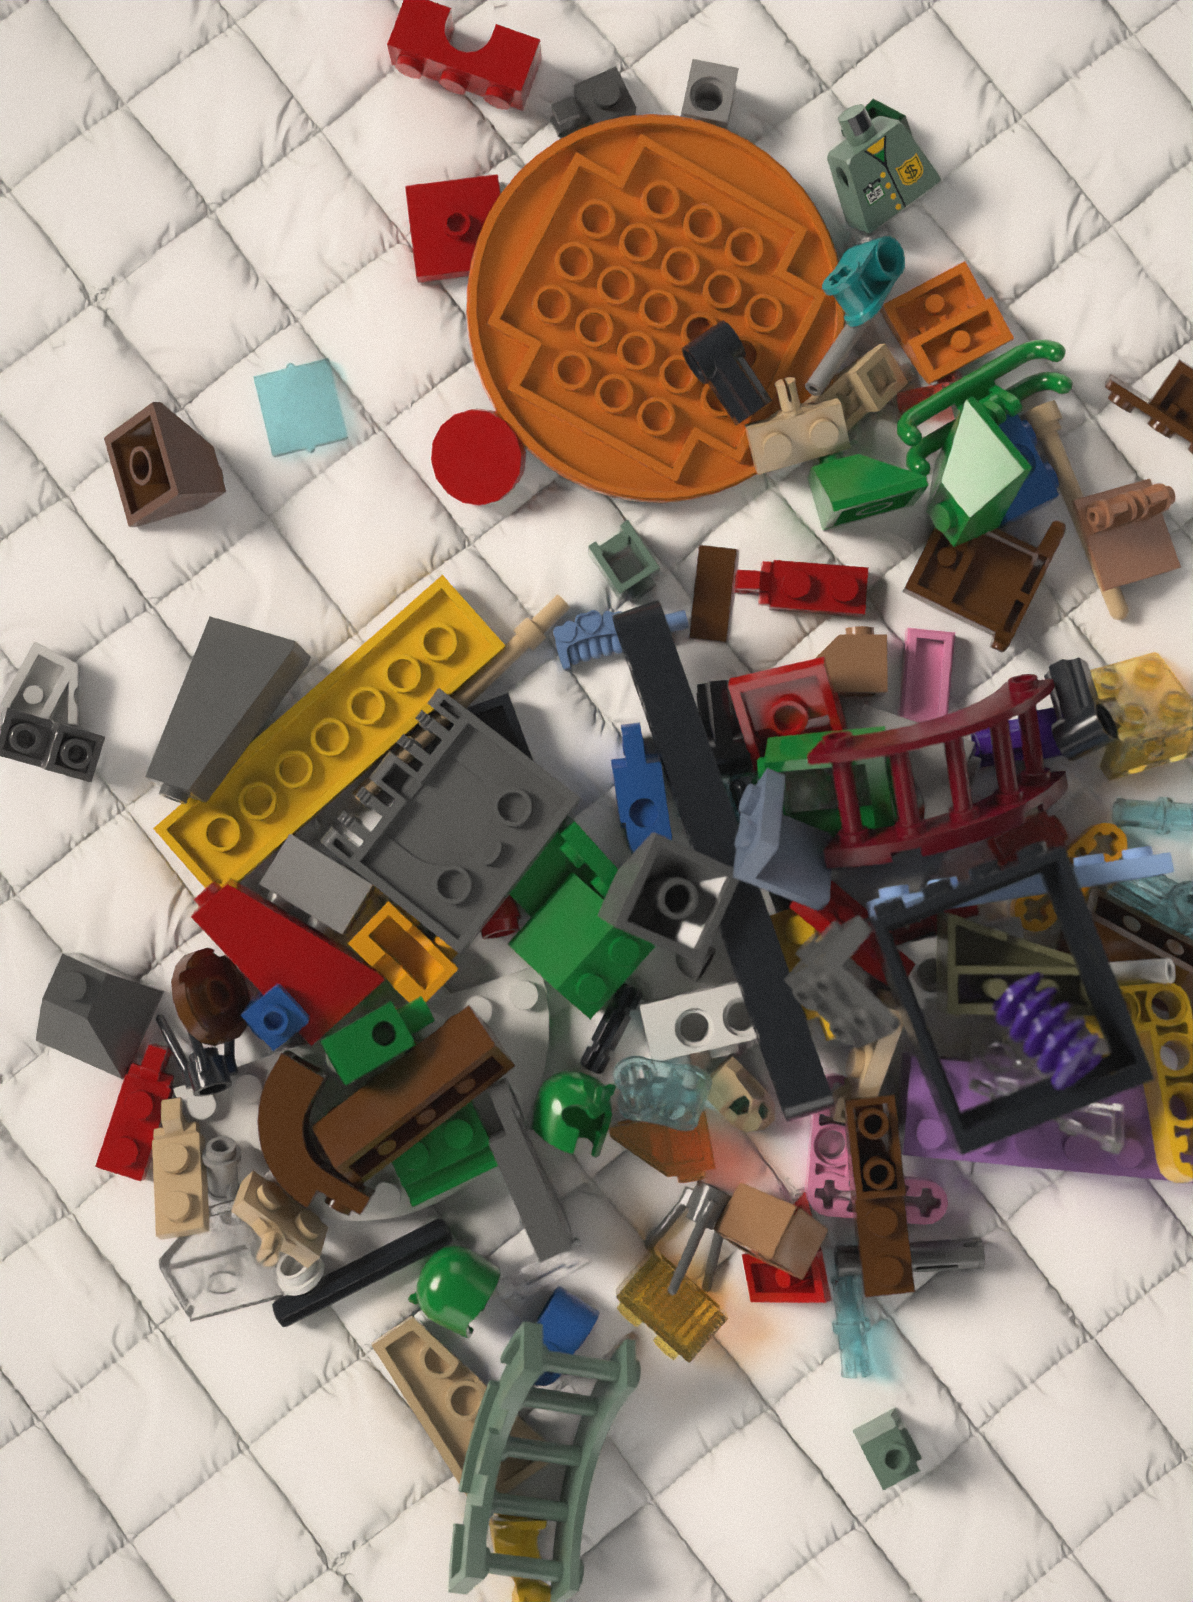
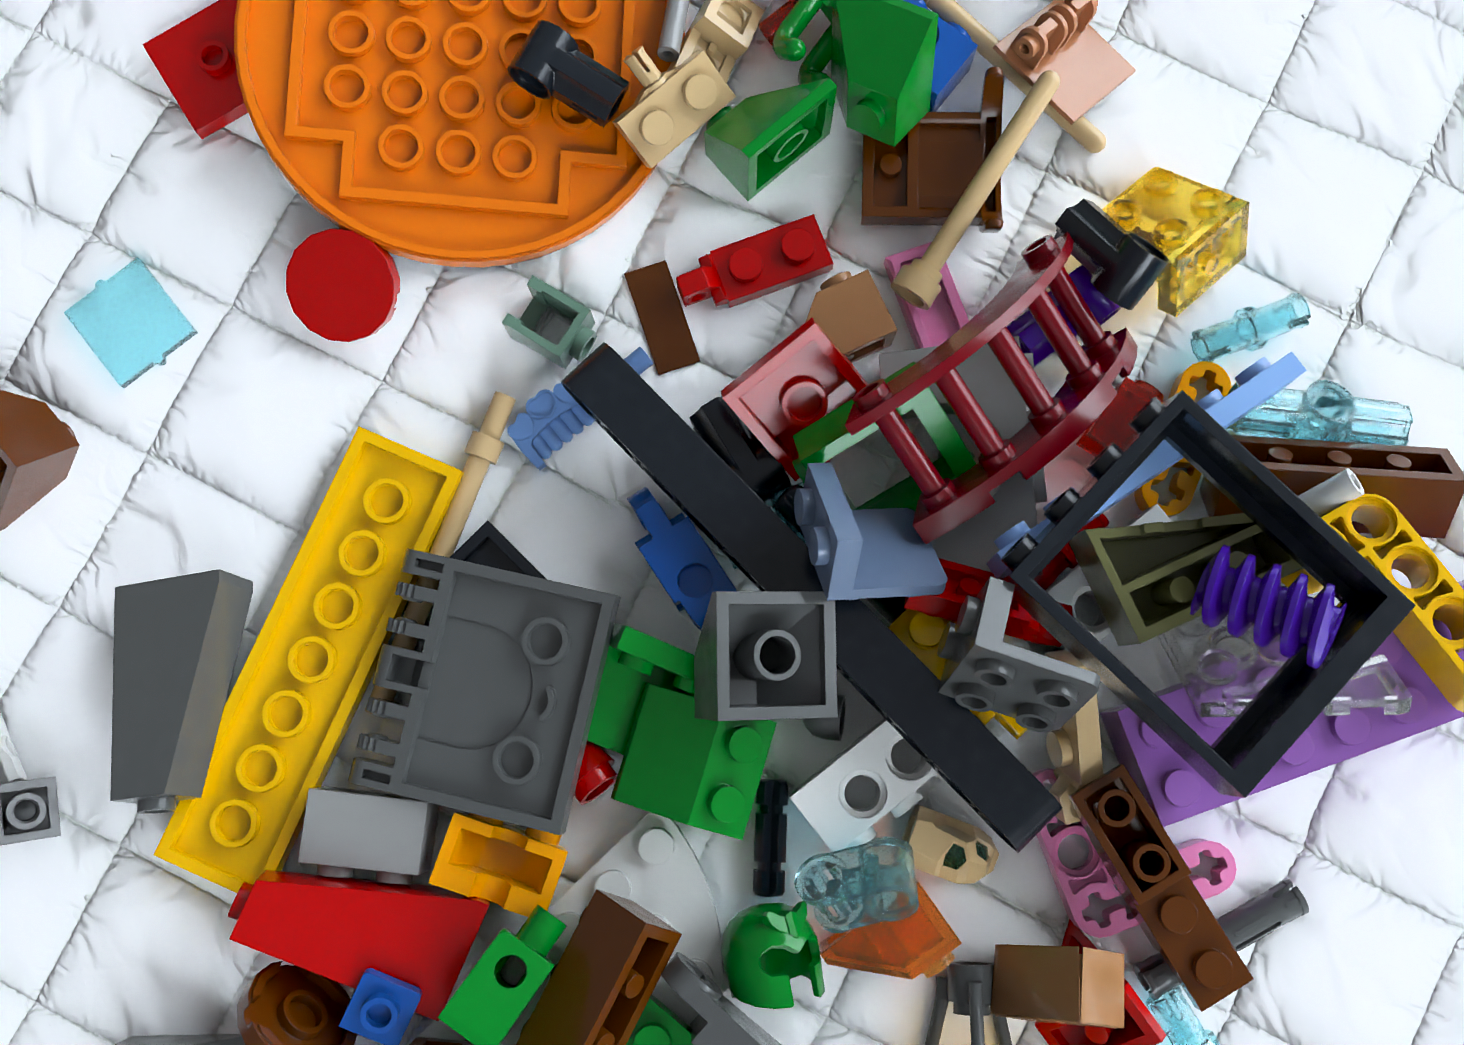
camera: 25 degrees left, 5 degrees down
none -> tan piece [890,70,1060,310]

